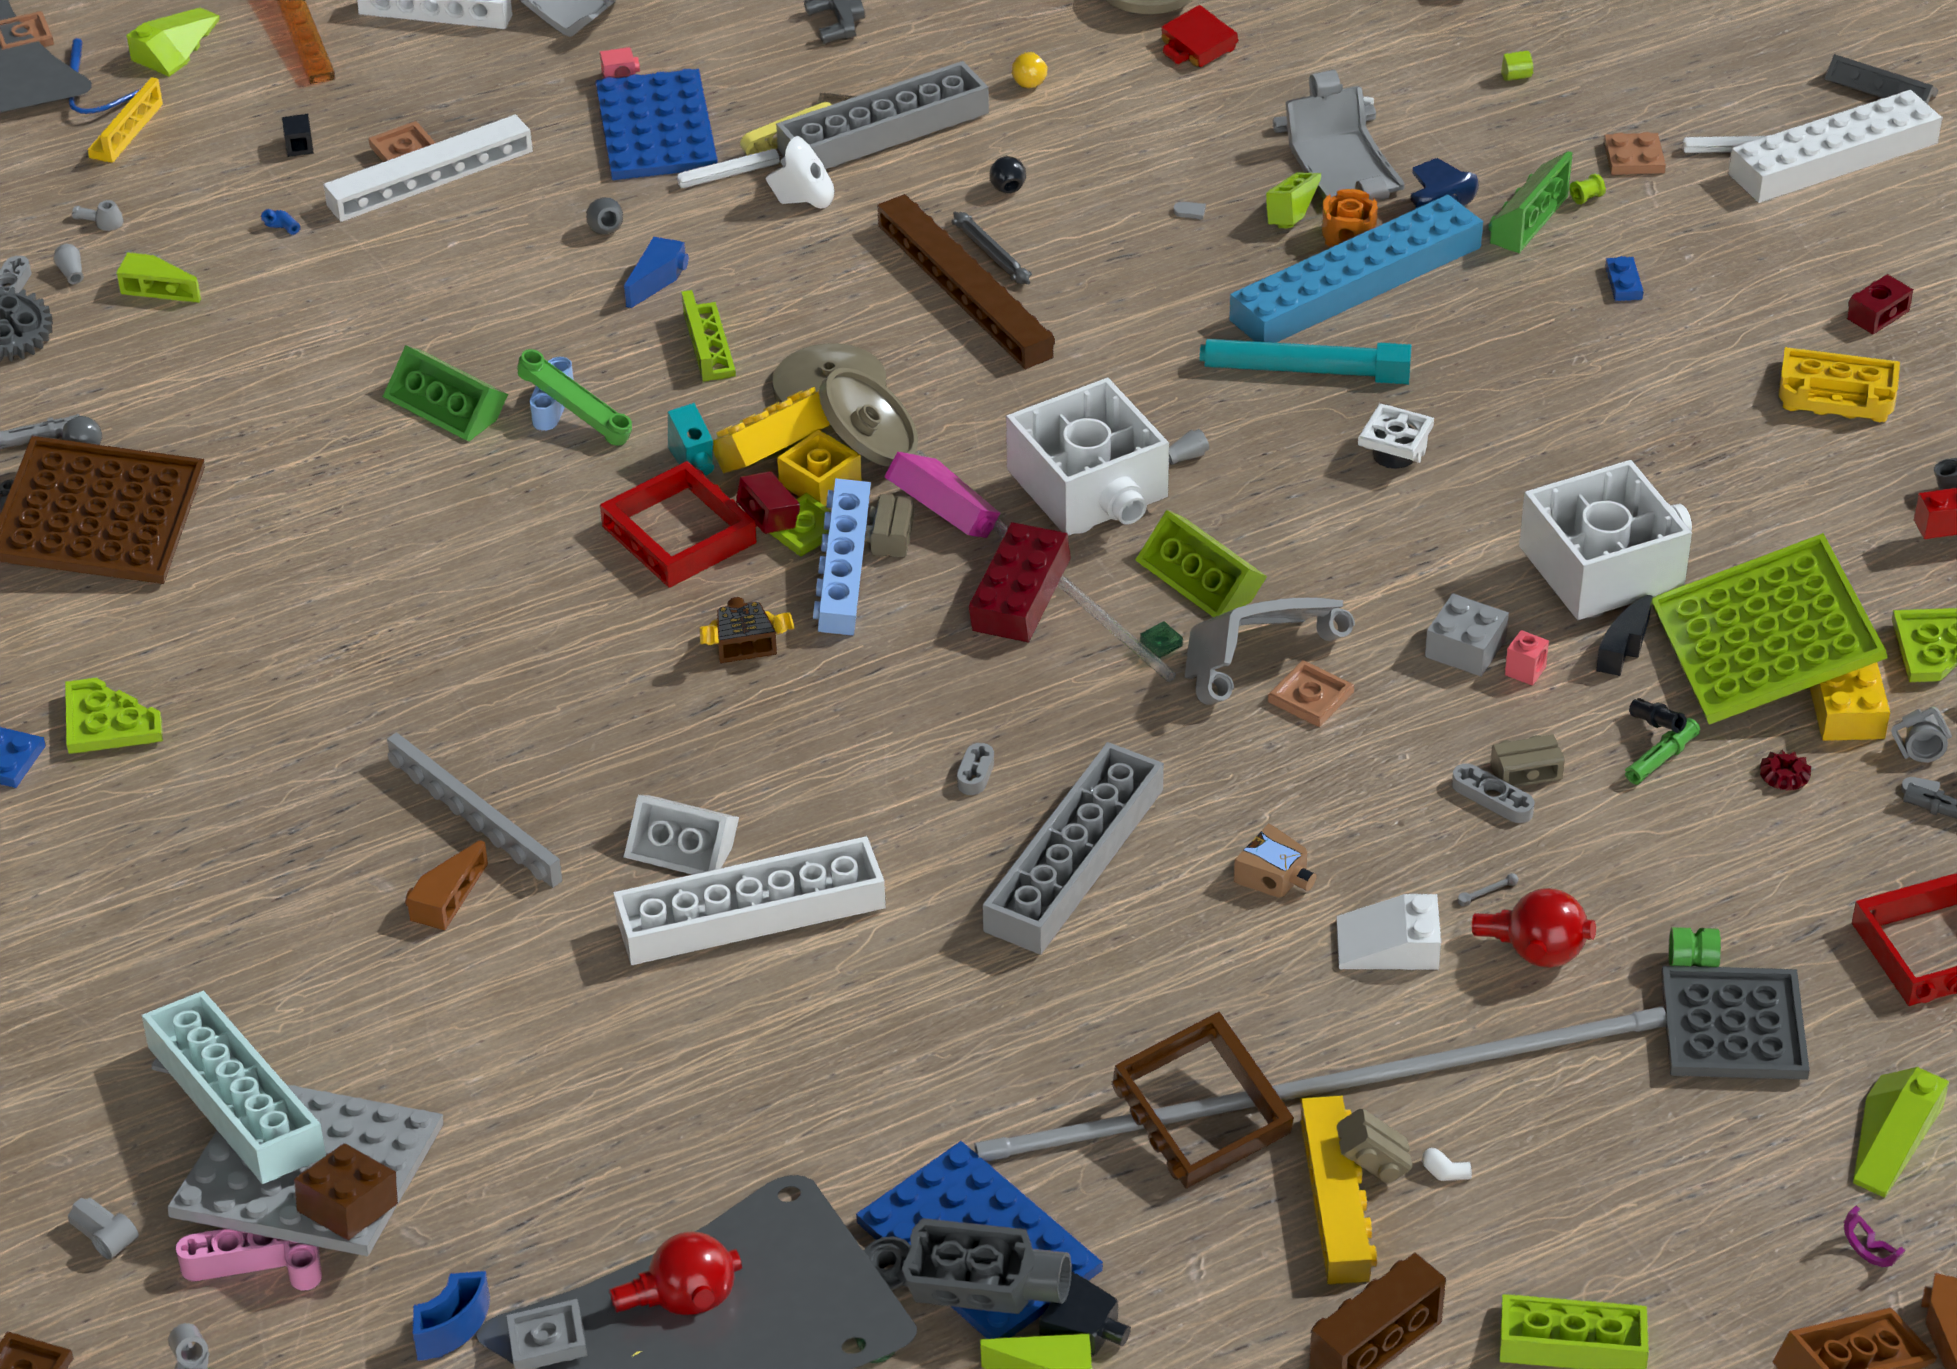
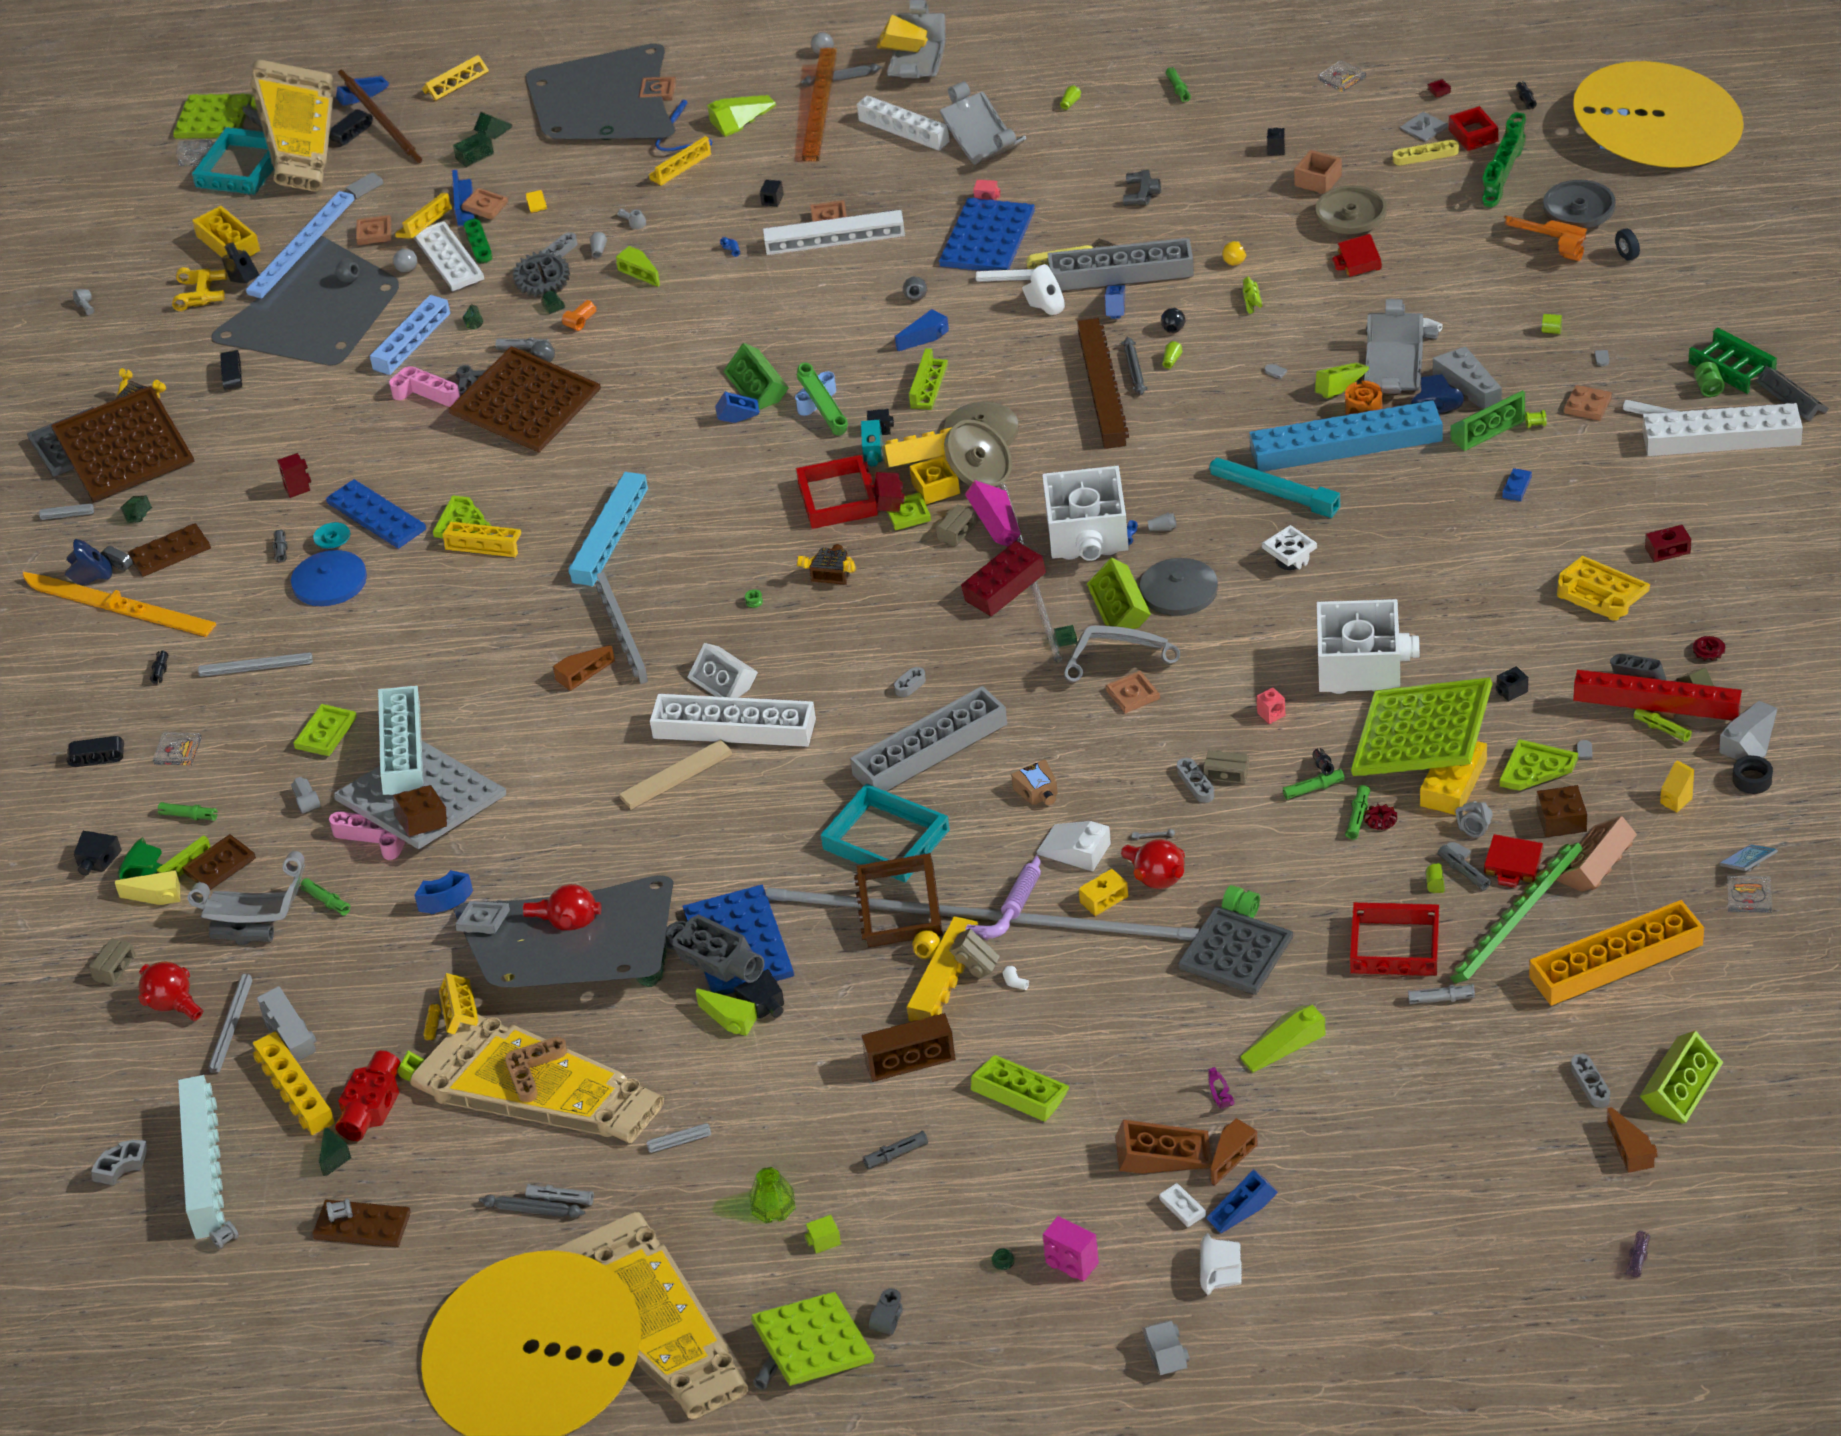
camera: 30 degrees right, 0 degrees up
light blue brick [813,478,871,636] -> none
light grey brick [1425,593,1509,677] -> none
black slope [1596,595,1653,676] -> none
none -> lime plate [294,704,357,757]
none -> yellow fence [443,522,521,557]
none -> clear green brick [541,291,565,314]
none -> orange piece [562,300,597,331]
none -> medium azure brick [568,472,648,586]
none -> tan tile [619,739,732,810]
none -> blue slope [715,392,760,423]
none -> bright green bush [745,589,763,608]
none -> teal window [821,784,950,883]
none -> black brick [867,409,894,435]
none -> yellow piece [912,931,941,960]
none -> lavender piece [966,855,1041,941]
none -> yellow brick [1079,869,1128,917]
none -> blue slope [1105,285,1125,319]
none -> dark grey dish [1140,558,1218,616]
none -> lime cone [1162,341,1183,369]
none -> lime hinge [1242,276,1263,314]
none -> bright green pin [1345,785,1370,840]
none -> lime brick [1425,863,1445,893]
none -> light grey wedge [1433,347,1502,409]
none -> black brick [1496,666,1529,702]
none -> light grey piece [1595,350,1609,367]
none -> green fence [1688,327,1777,394]
none -> bright green wheel [1694,362,1725,397]

